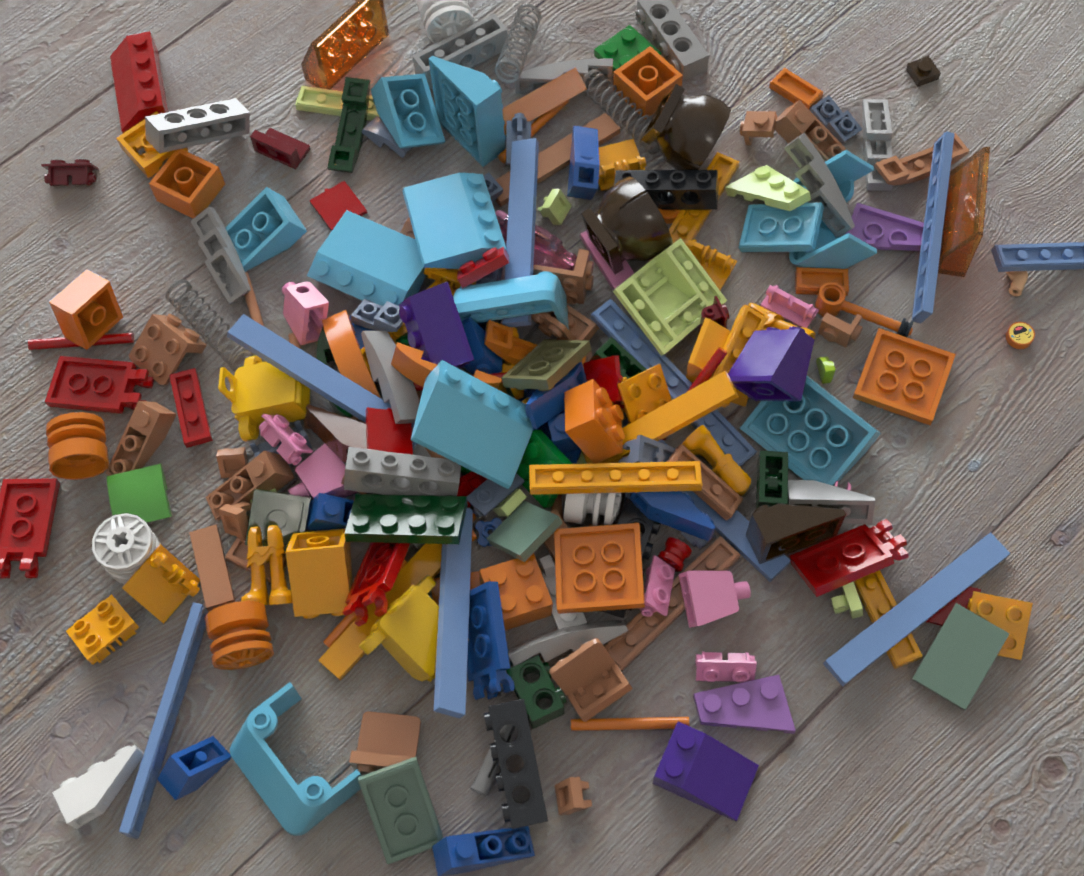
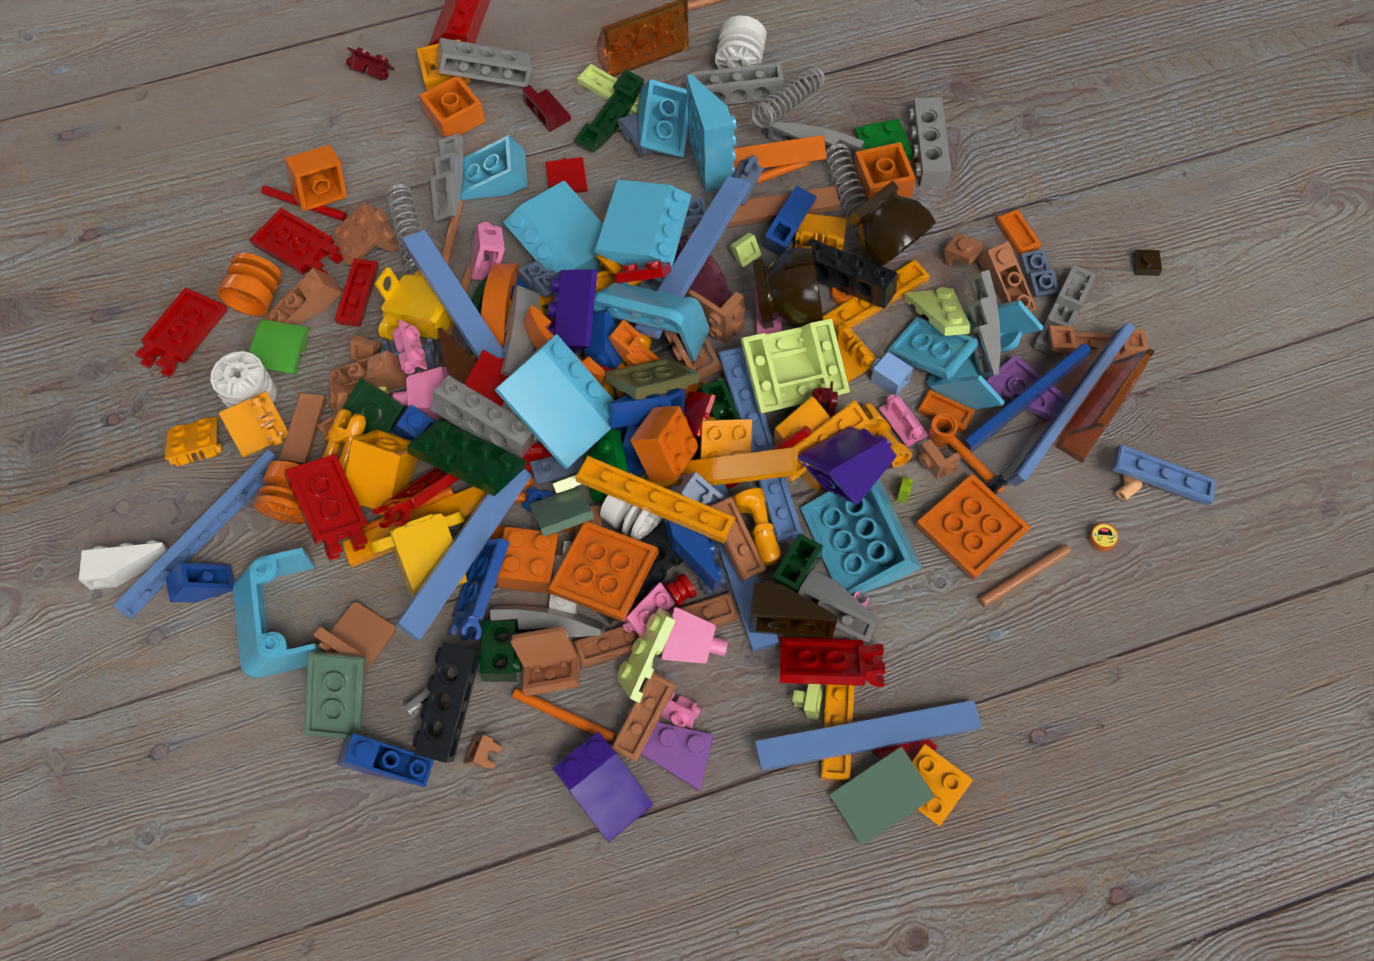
camera: 25 degrees right, 0 degrees up
none -> red tile [284,454,368,562]
none -> nougat tile [611,673,677,762]
none -> yellowish green wing [617,608,675,703]
none -> light blue brick [871,352,913,396]
none -> blue tile [965,343,1091,452]
none -> nougat bar [978,544,1071,607]

